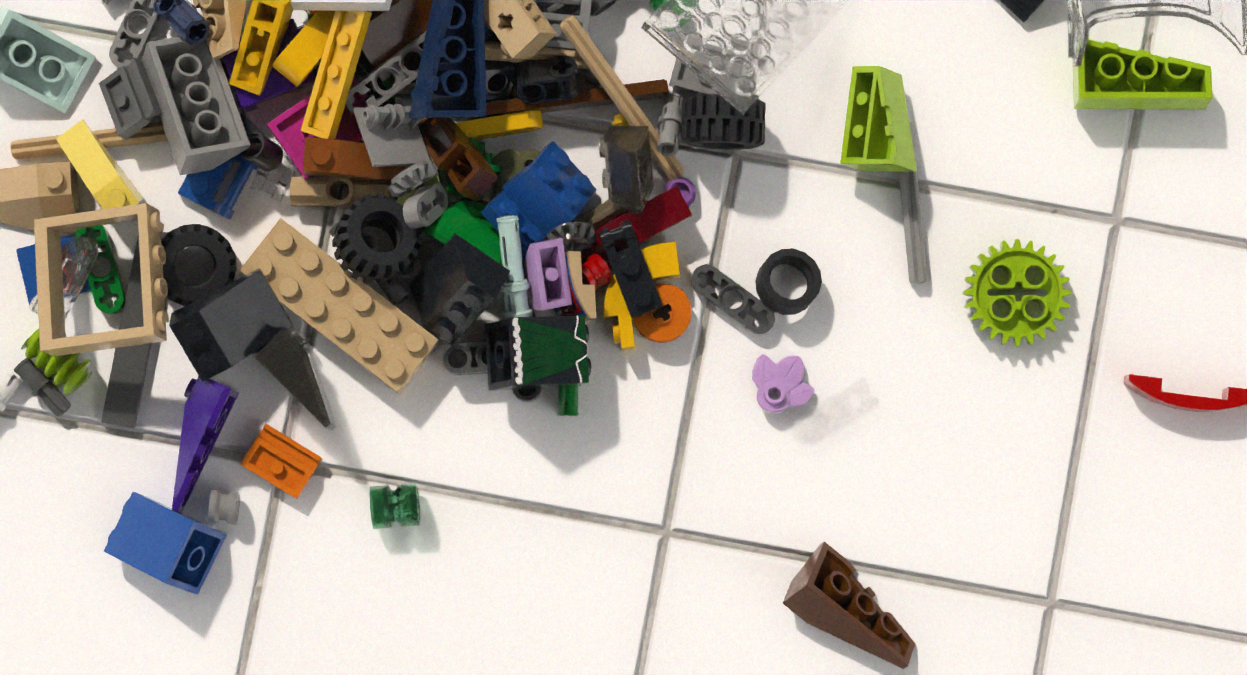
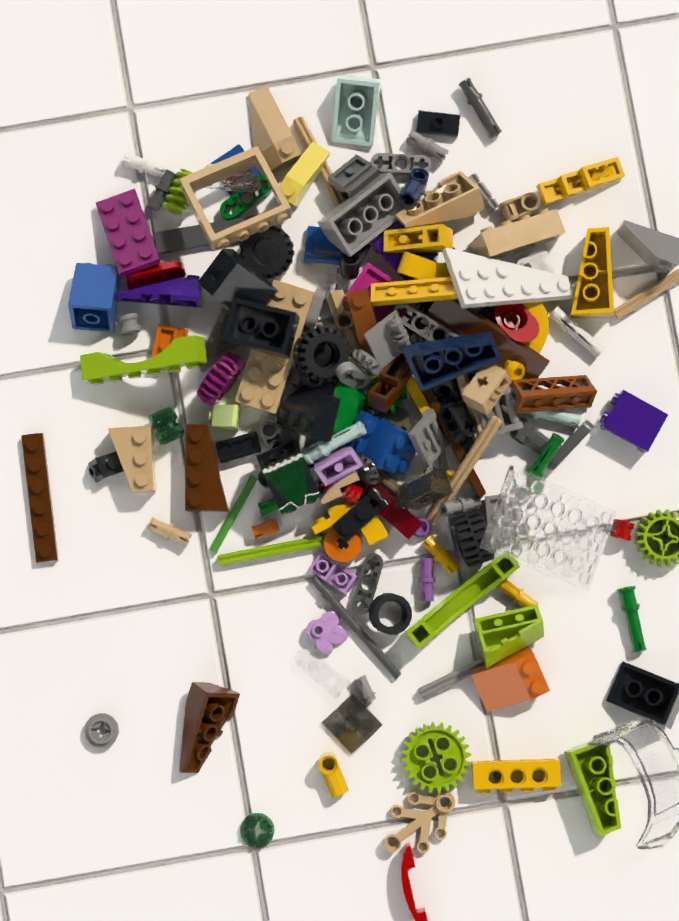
camera: 70 degrees right, 0 degrees up
none -> lime arch [80,335,207,385]
none -> black bracket [88,451,124,483]
none -> magenta plate [95,188,161,277]
none -> tan wedge [107,426,156,493]
none -> red plate [125,261,186,290]
none -> tan pin [147,517,192,547]
none -> reddish brown wedge [185,424,230,512]
none -> magenta gear [197,351,244,407]
none -> yellowish green slope [208,405,241,431]
none -> bright green bar [209,475,258,554]
none -> black plate [215,431,262,464]
none -> lime axle [217,536,323,566]
none -> black slope [222,298,300,359]
none -> clear green gear [240,813,275,848]
none -> orange pin [251,518,280,539]
none -> light grey beam [305,288,327,328]
none -> lavender slope [309,552,358,595]
none -> dark grey bar [311,576,402,679]
none -> yellow piece [319,752,349,798]
none -> clear smoke slope [321,692,383,754]
none -> light grey pin [353,675,376,704]
none -> tan plant [384,791,456,854]
none -> lime arch [404,550,520,649]
none -> light grey plate [408,408,449,467]
none -> medium lavender pin [418,558,435,602]
none -> yellow pin [421,535,460,576]
none -> orange slope [469,646,550,712]
none -> yellow brick [471,758,561,793]
none -> yellow axle [498,579,539,608]

